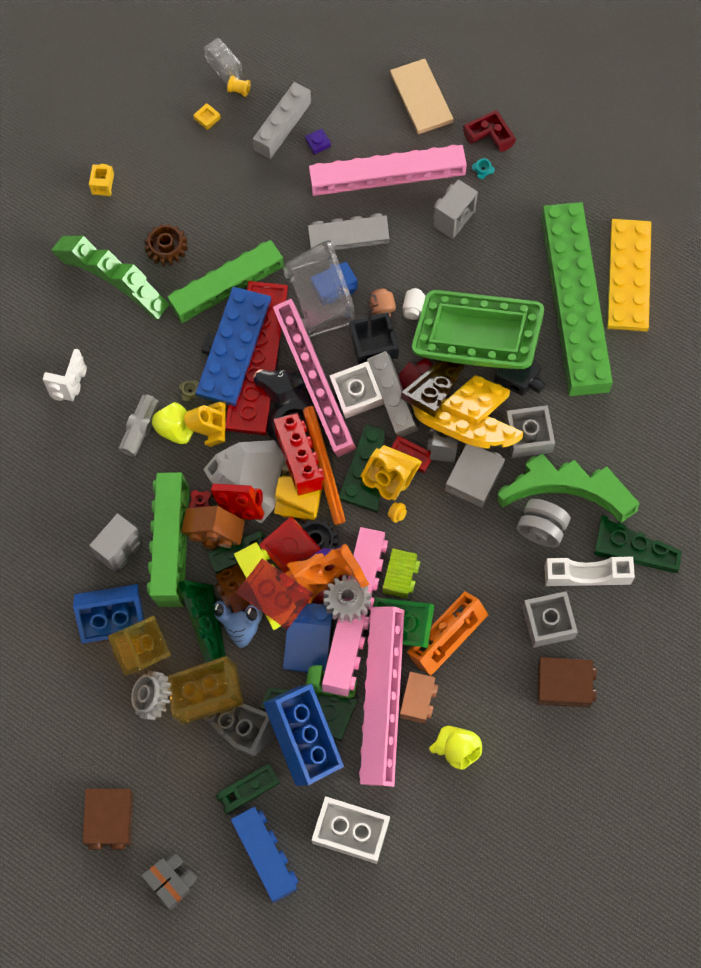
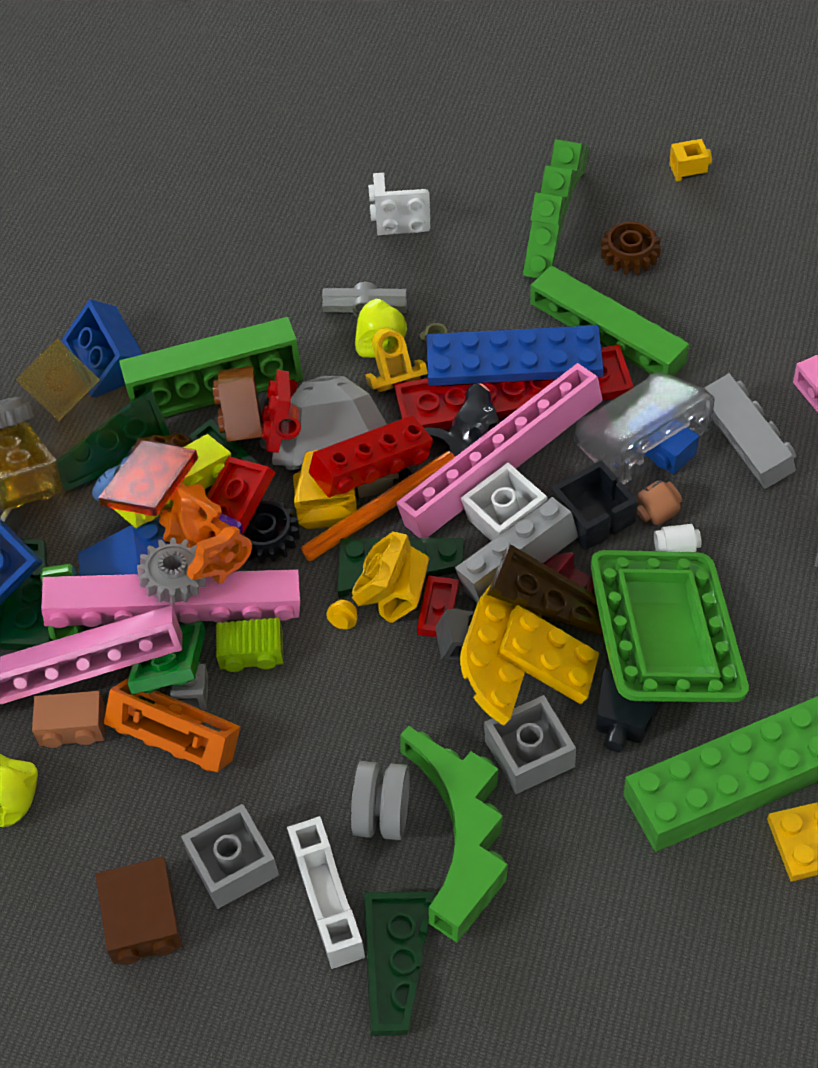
camera: 75 degrees right, 15 degrees down
light grey brick [89,513,142,573] -> none
light grey brick [445,444,505,508] -> none

